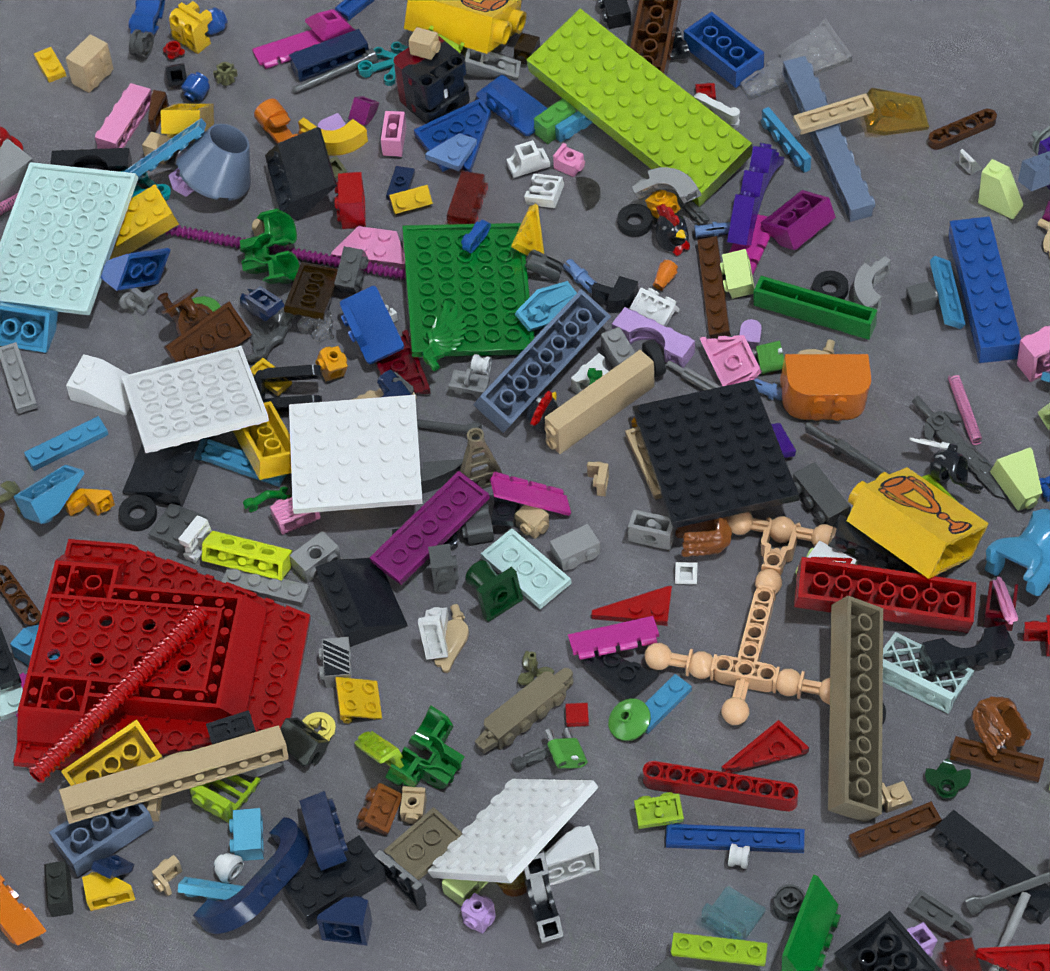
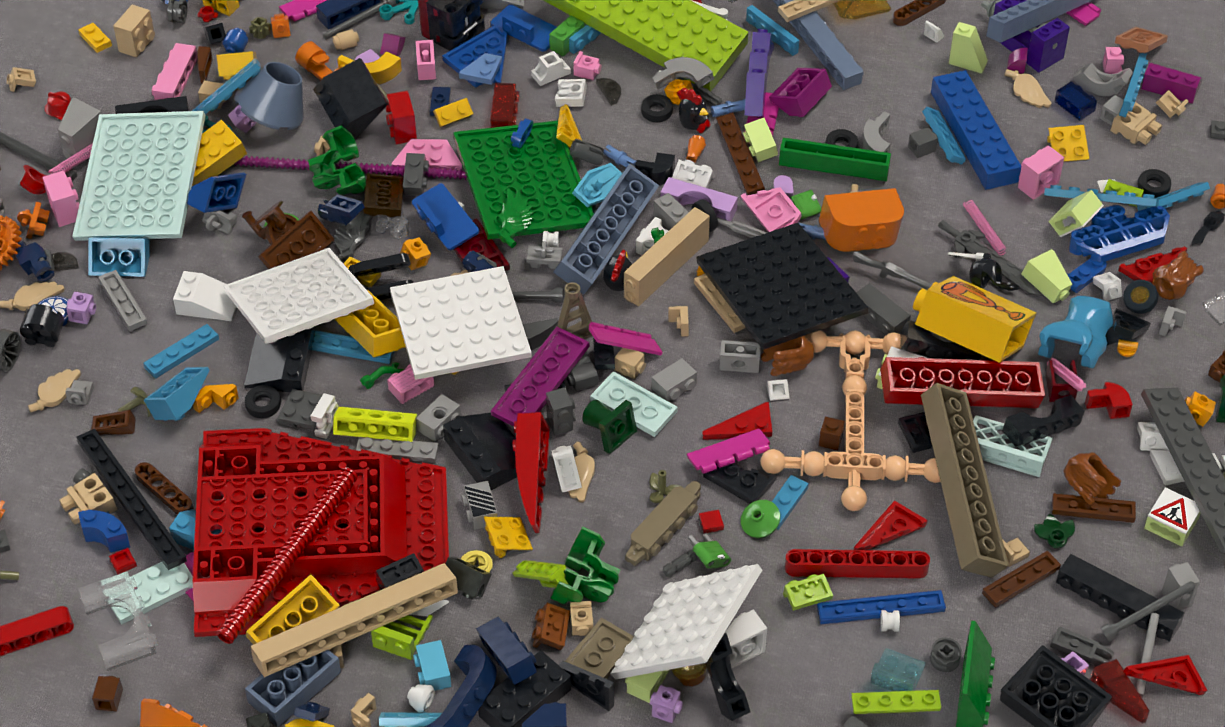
camera: 15 degrees left, 5 degrees down
none -> orange bracket [271,13,291,38]
none -> tan brick [332,29,359,50]
none -> red wedge [513,412,550,533]
none -> reddish brown brick [819,416,845,451]
none -> black wing [898,412,932,453]

